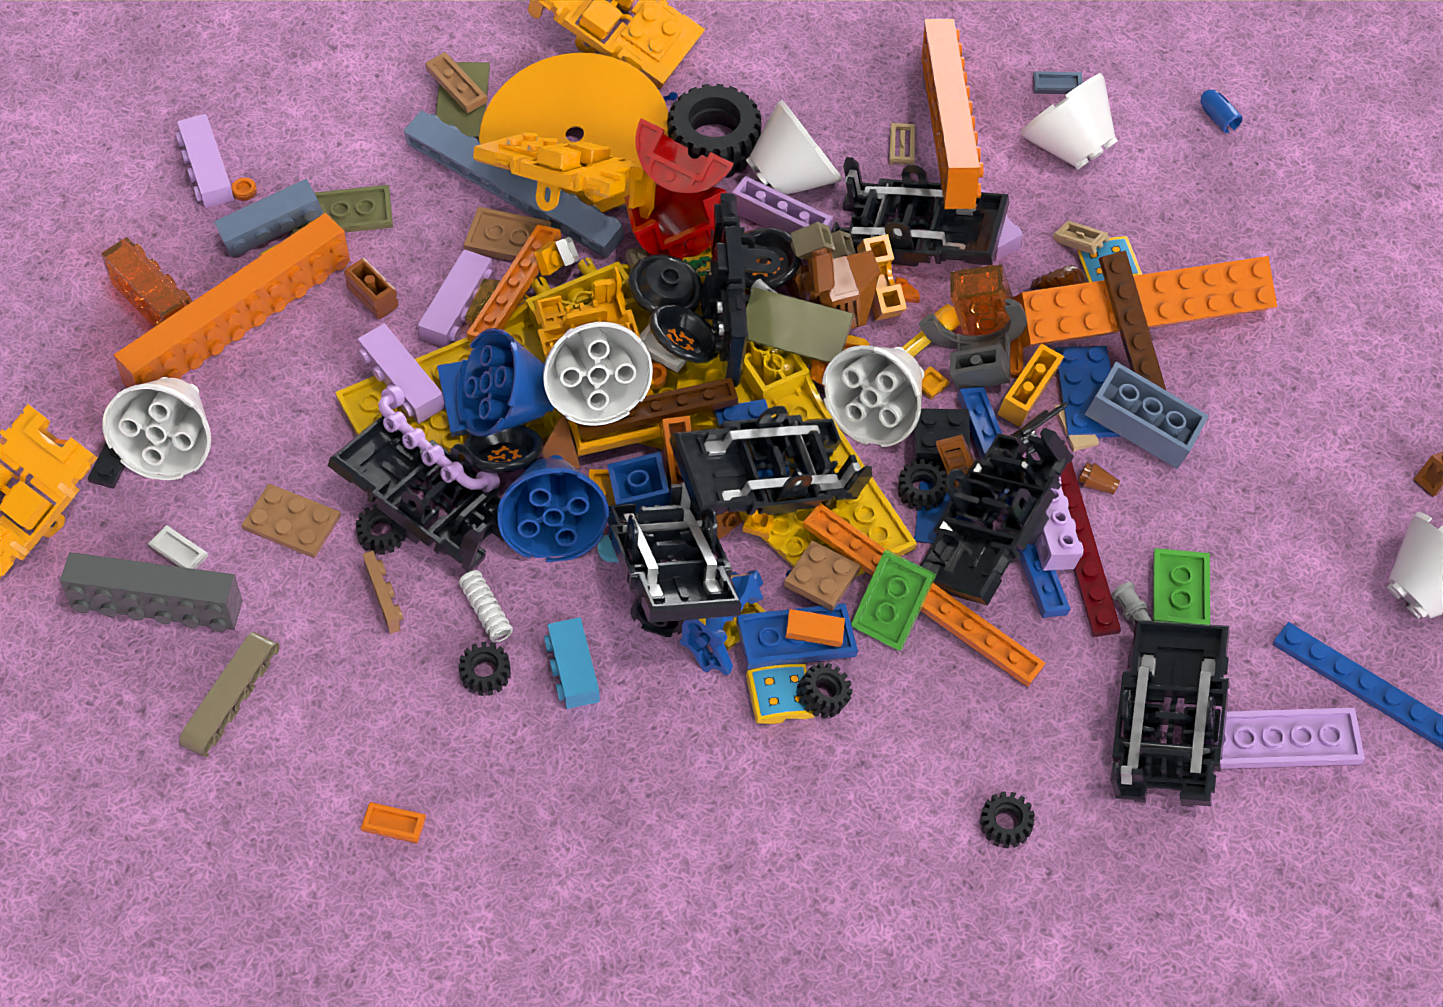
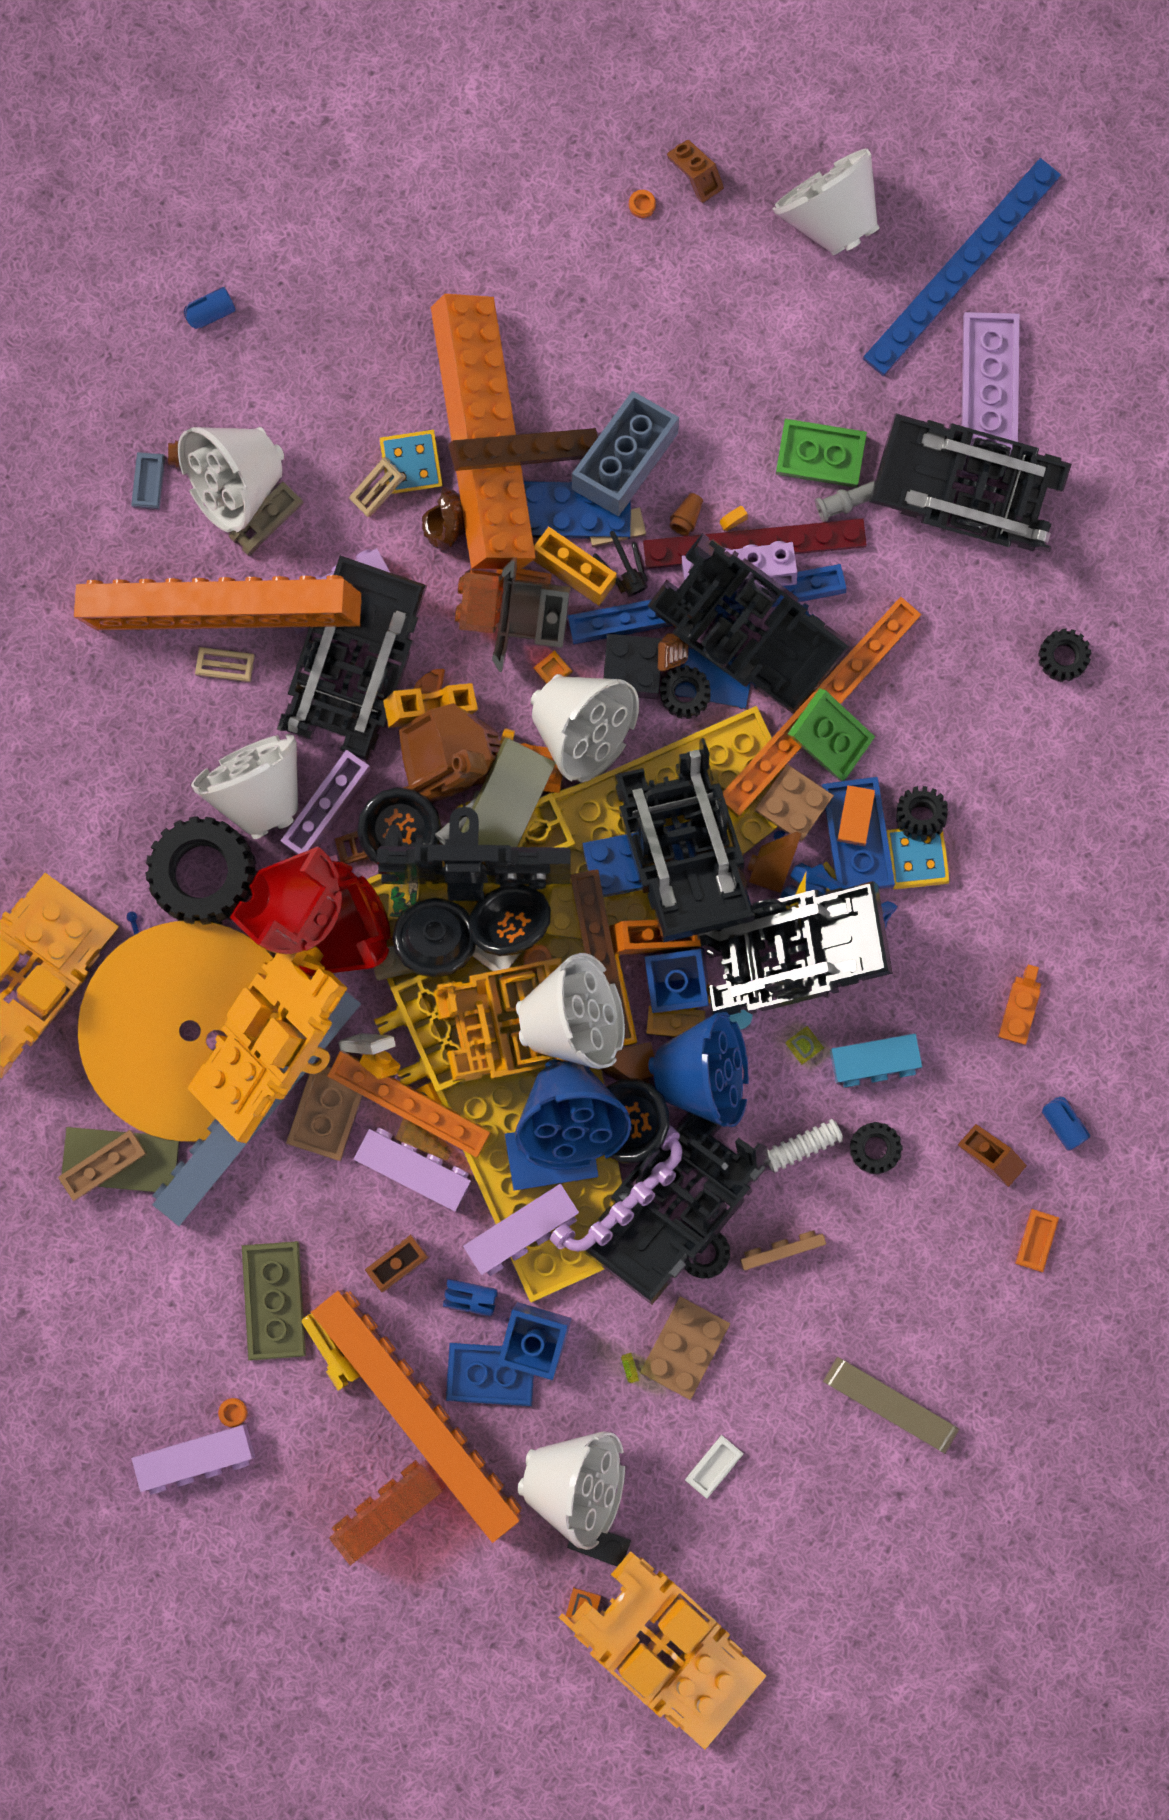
camera: 80 degrees left, 25 degrees up
dark grey brick [60,552,243,632] -> none
sand blue brick [214,178,324,257] -> none
dark tan arch [791,222,856,261] -> none
yellow piece [901,304,962,357] -> none
none -> dark tan plate [229,482,303,556]
none -> blue arm [443,1279,498,1317]
none -> blue tile [446,1343,534,1406]
none -> blue slope [498,1302,572,1380]
none -> clear neon green tile [621,1352,640,1383]
none -> orange tile [629,190,656,218]
none -> light orange tile [719,505,748,532]
none -> dark orange slope [747,832,802,893]
none -> clear neon green tile [785,1026,824,1066]
none -> dark orange slope [958,1124,1027,1187]
none -> orange hinge [997,964,1041,1045]
none -> blue arm [1042,1096,1091,1151]

